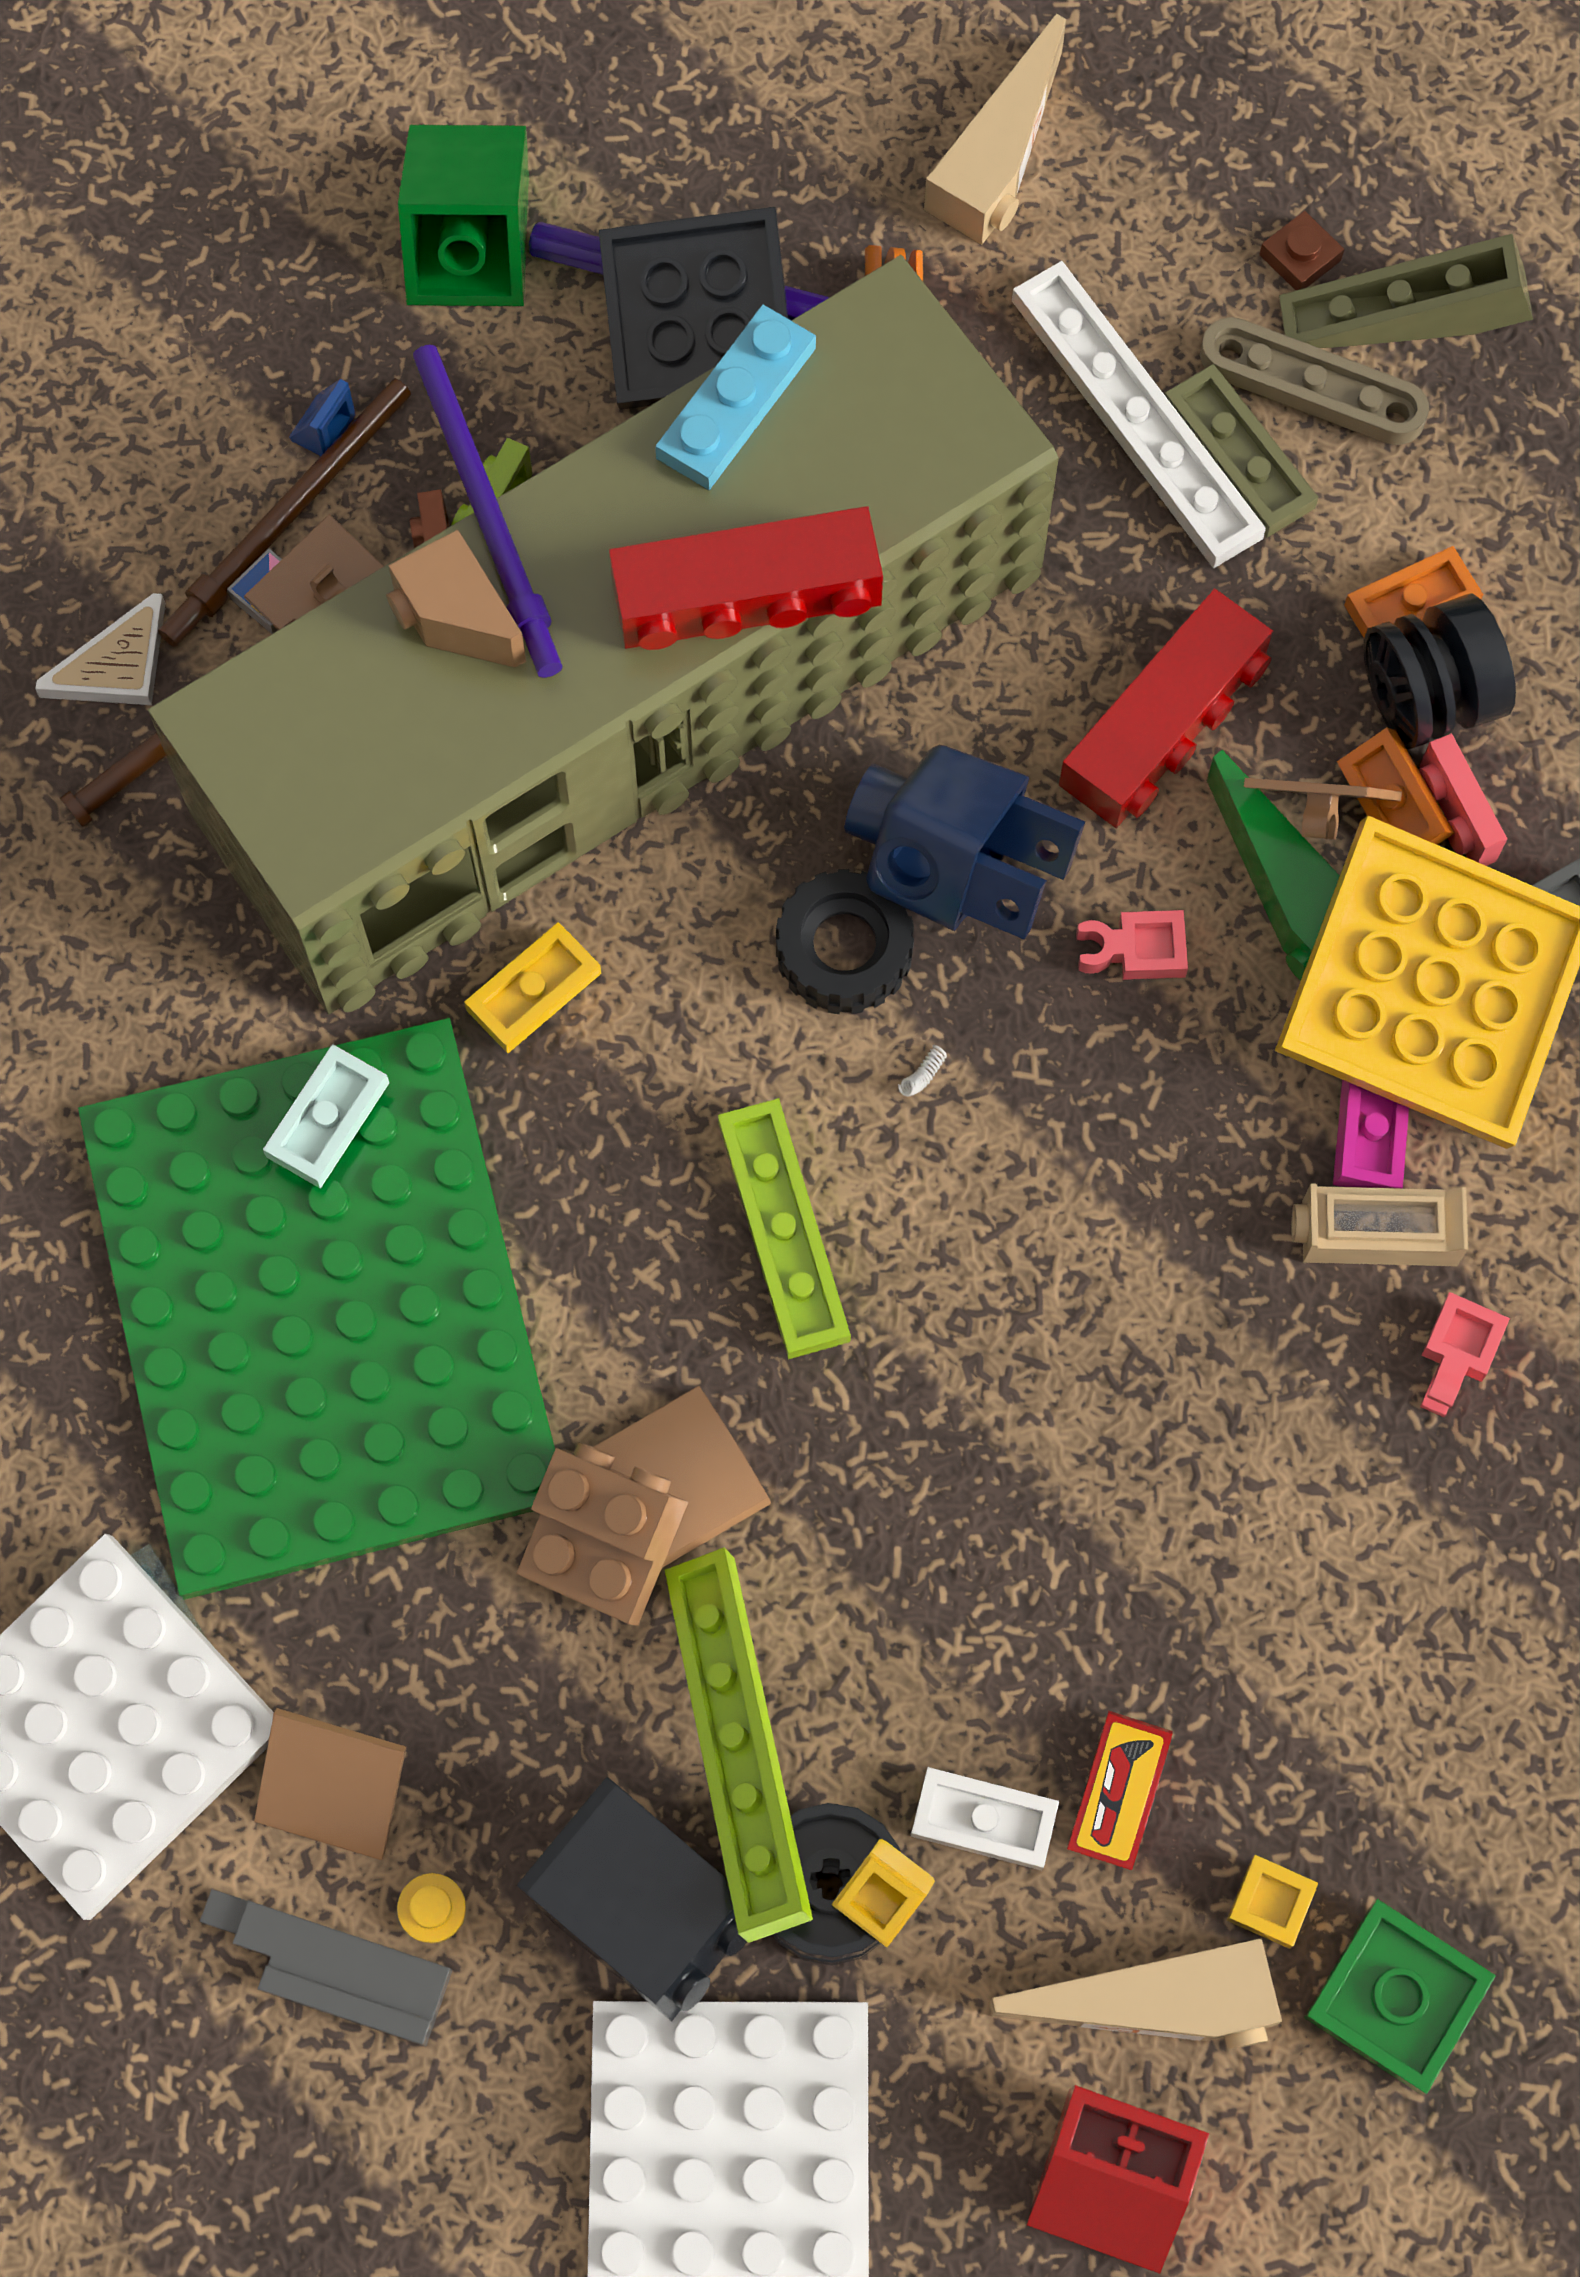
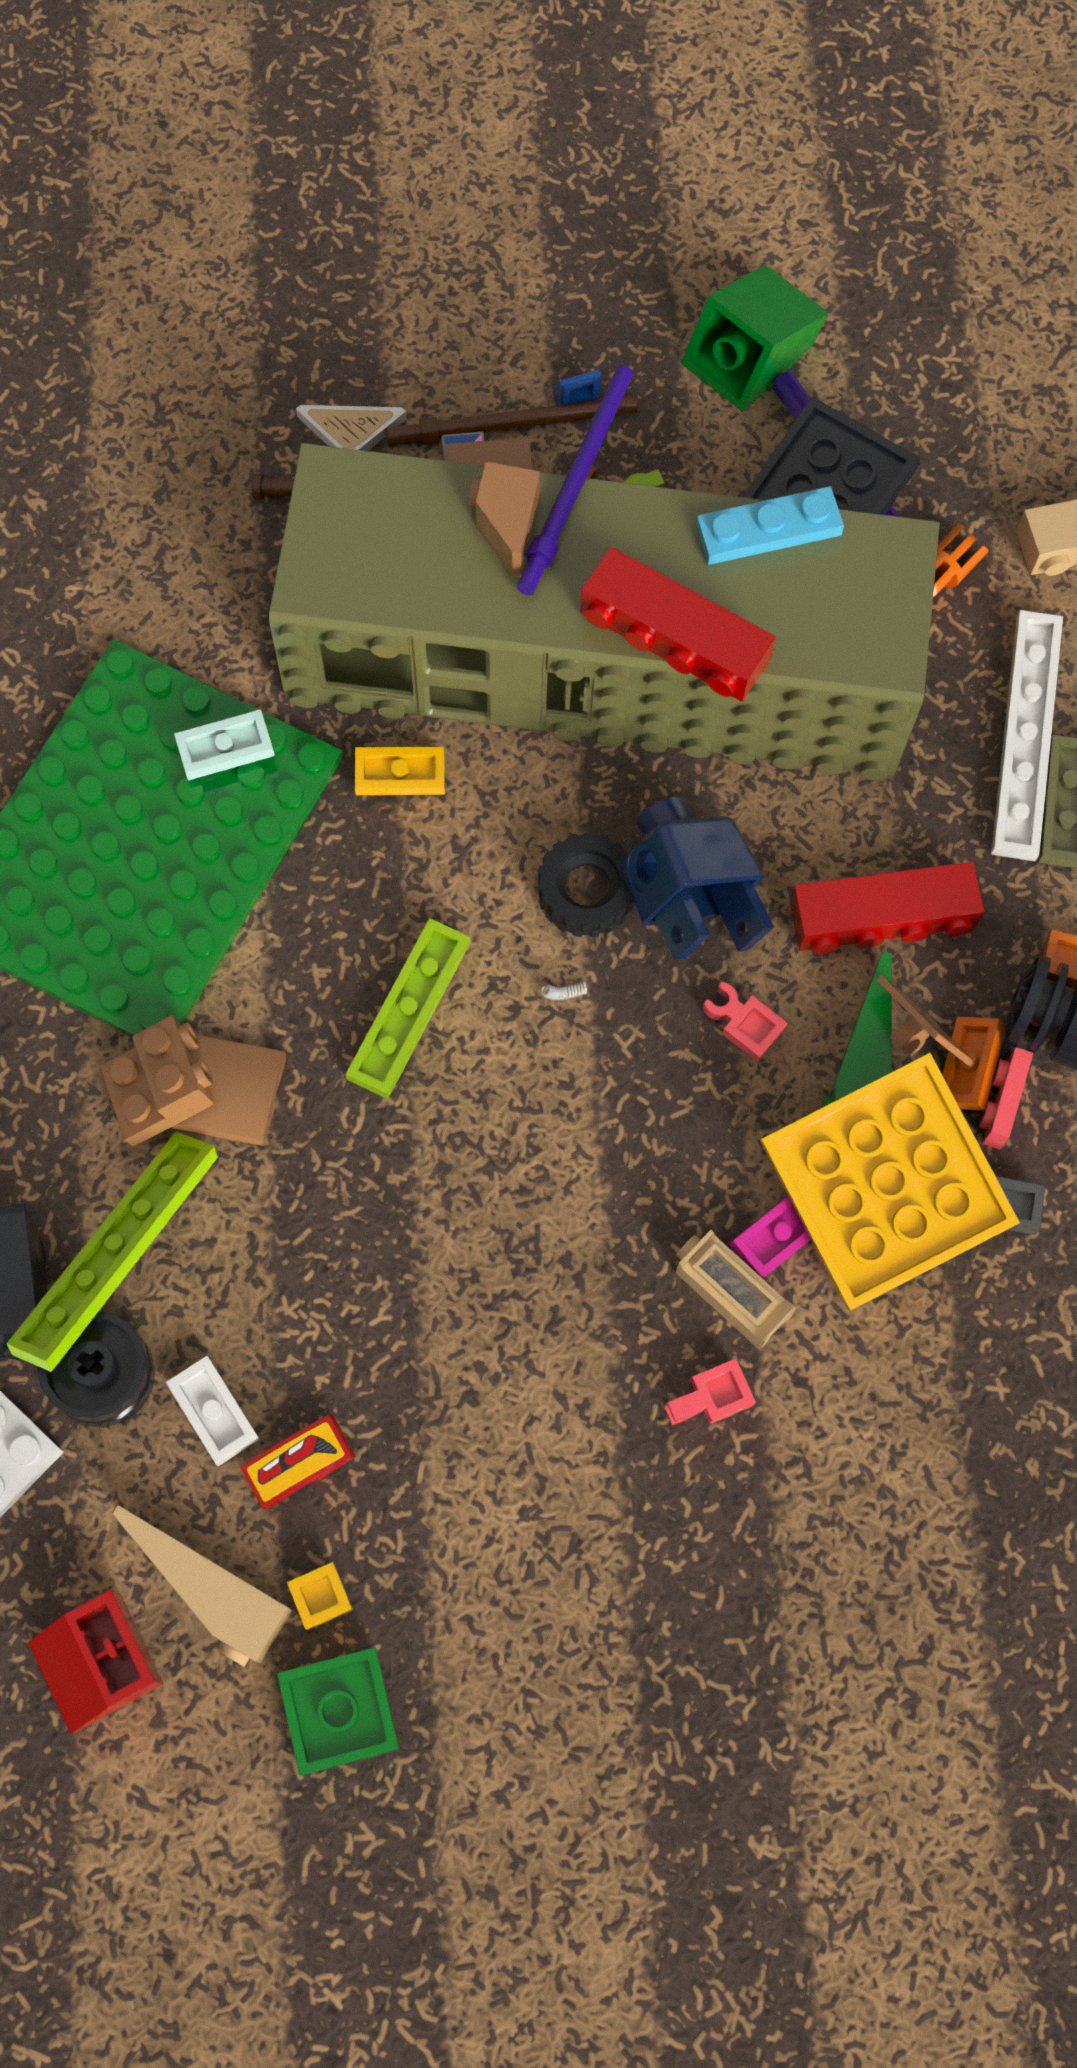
camera: 40 degrees right, 0 degrees up
yellow slope [831,1839,935,1947] -> none

